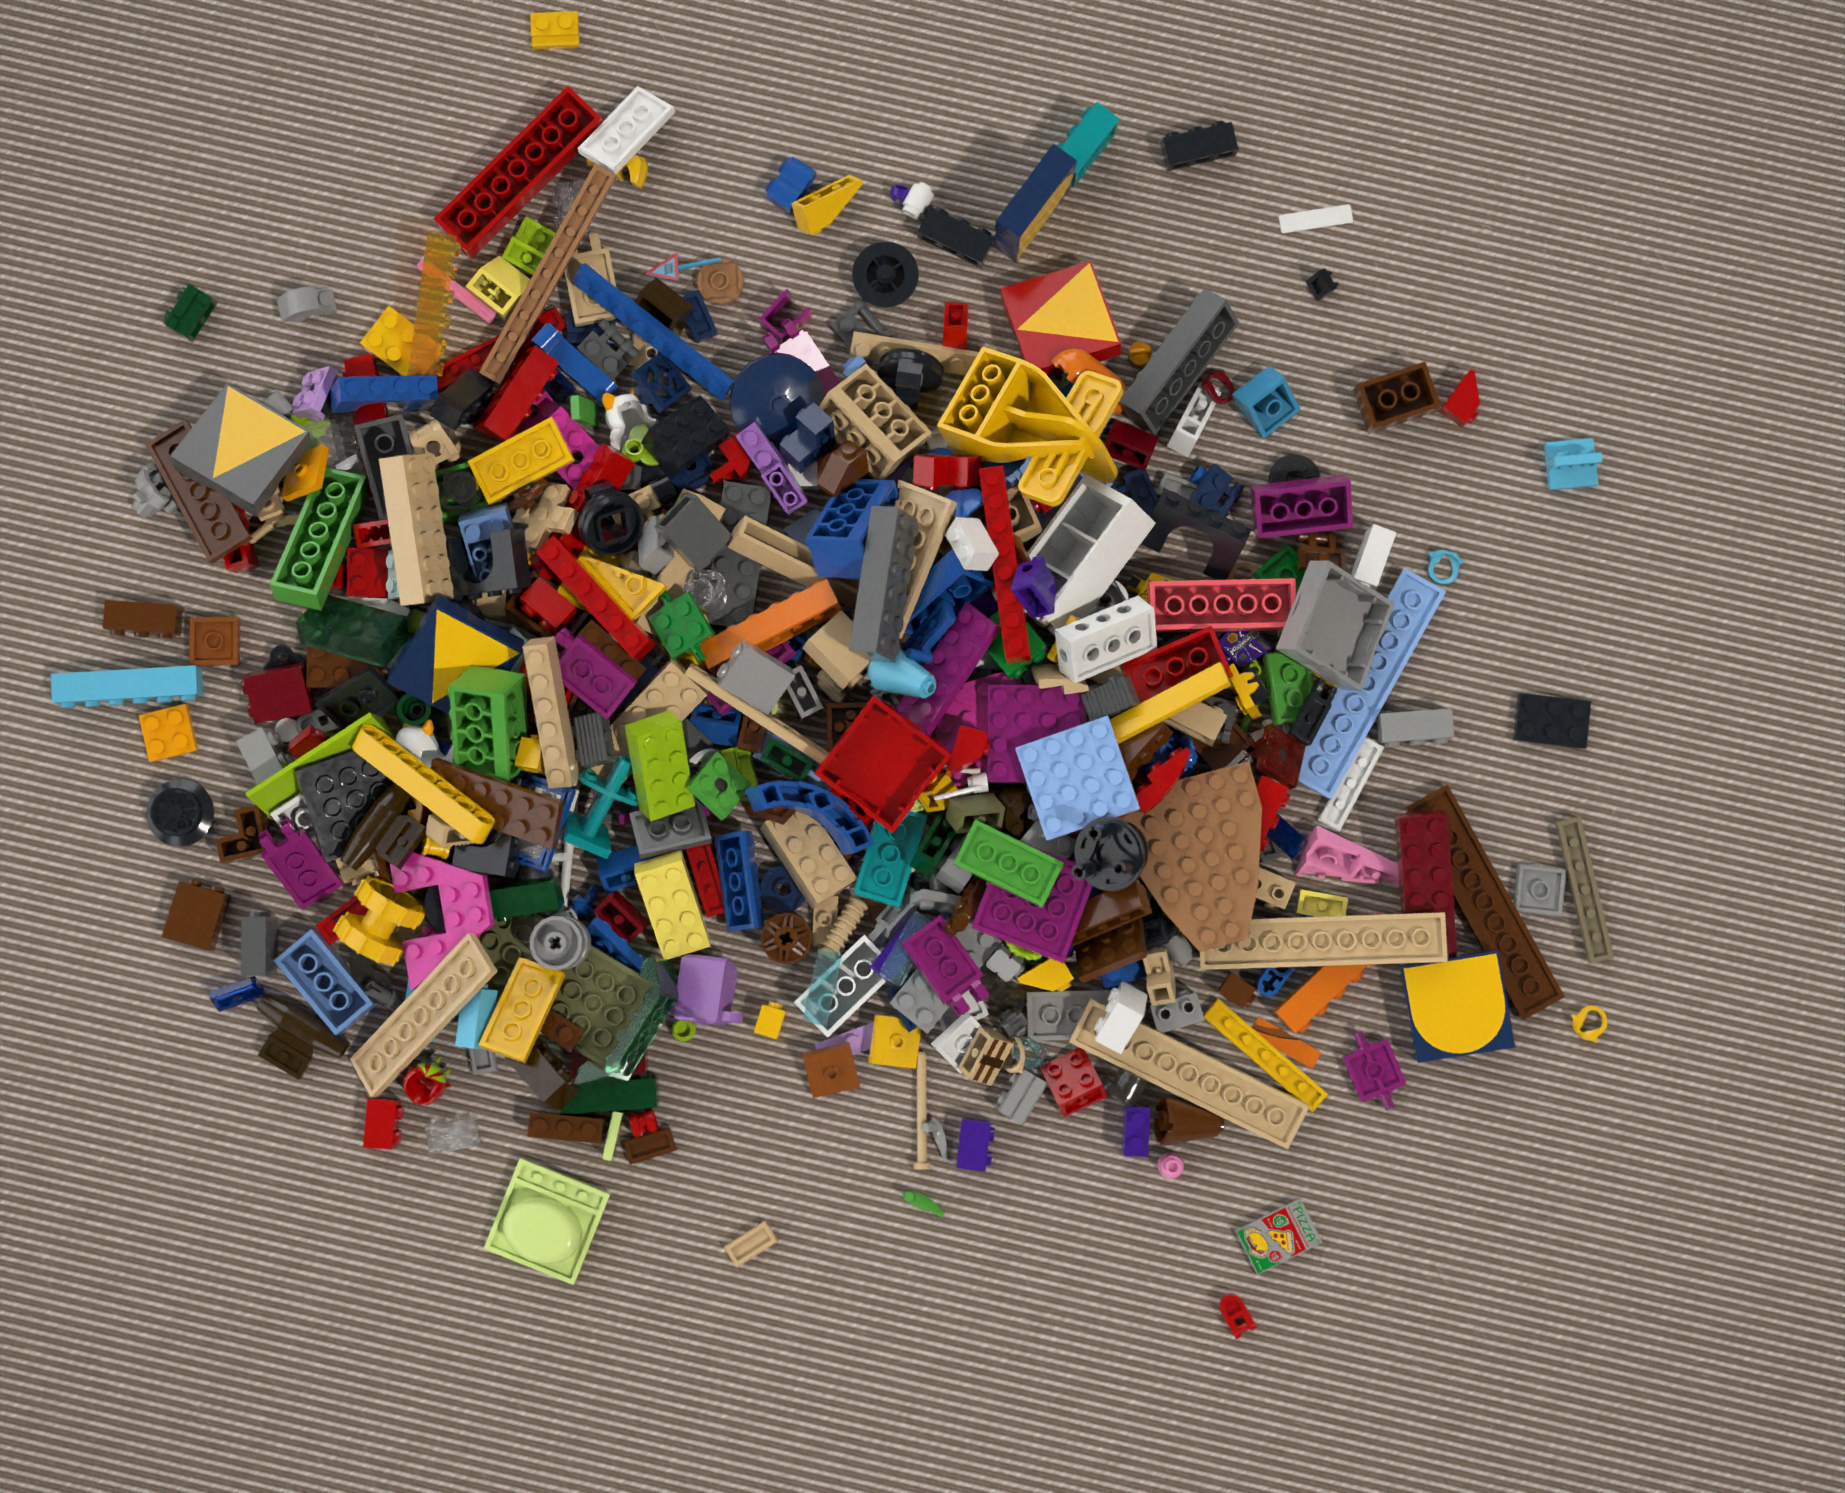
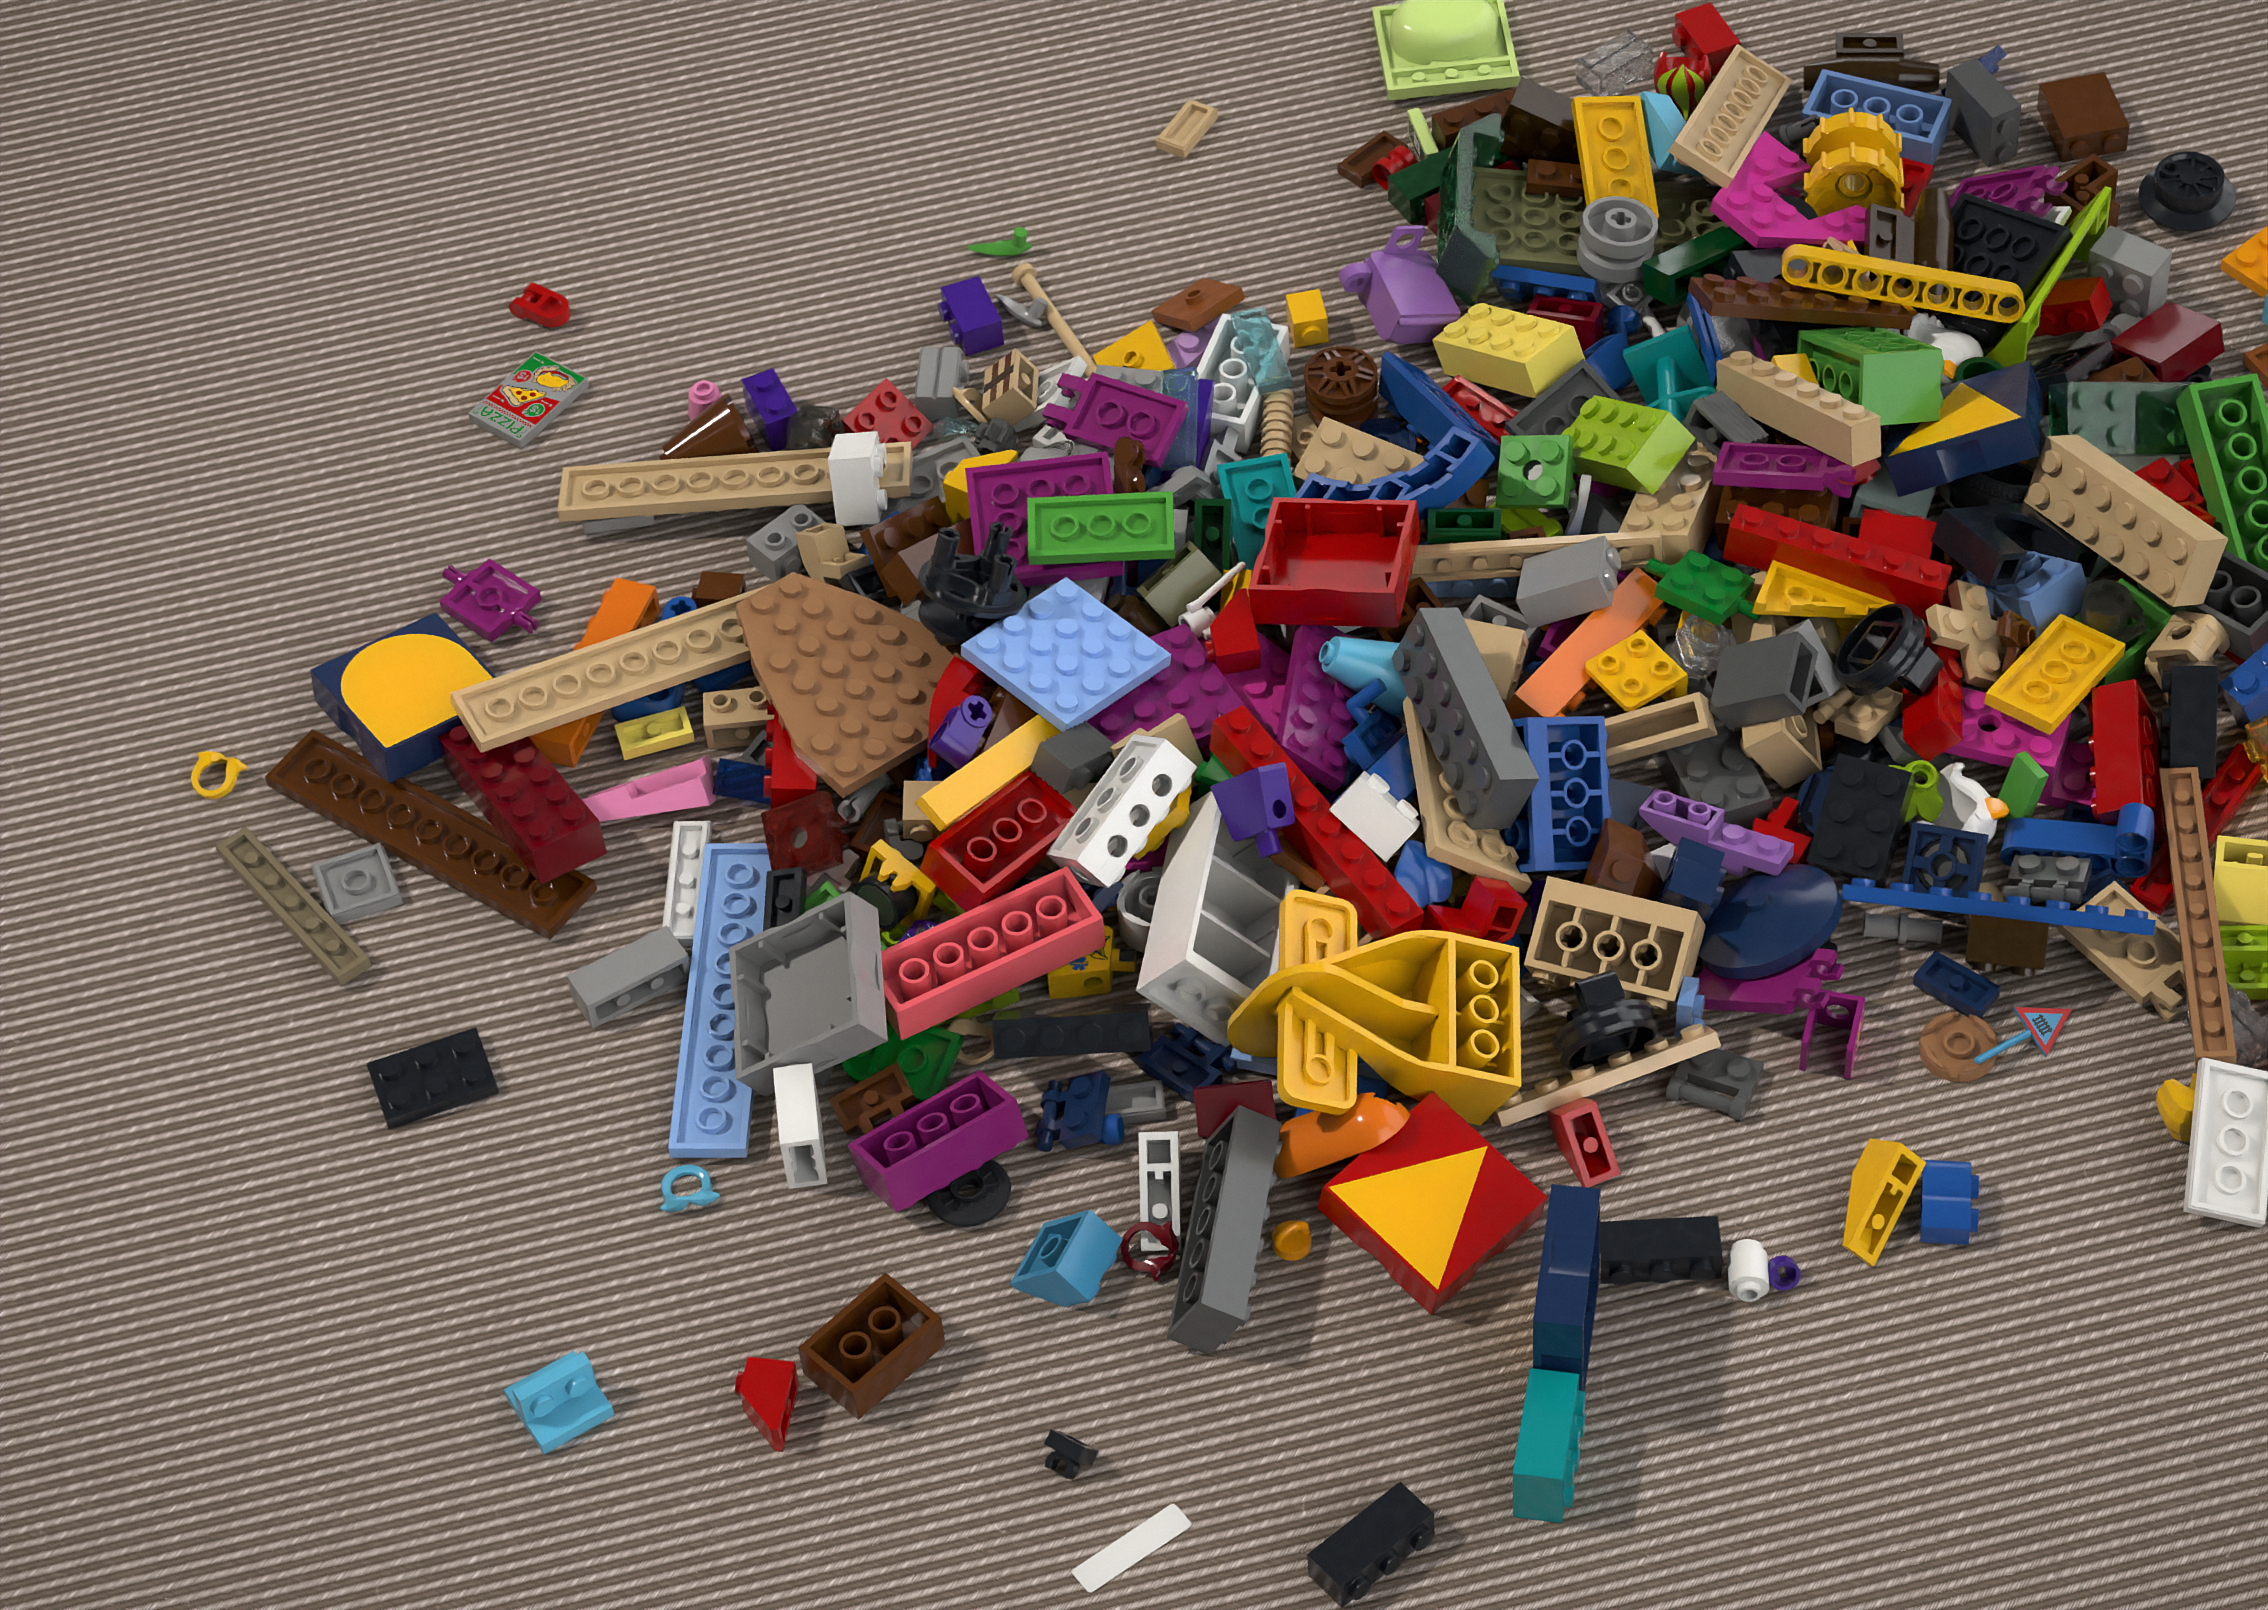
camera: 160 degrees right, 35 degrees down
black wheel [852,242,919,308] -> none
yellow tile [1203,998,1328,1113] -> none
orange sticker [1252,1017,1321,1069] -> none
none -> dark purple piece [928,695,992,770]
none -> yellow bracket [1585,629,1688,712]

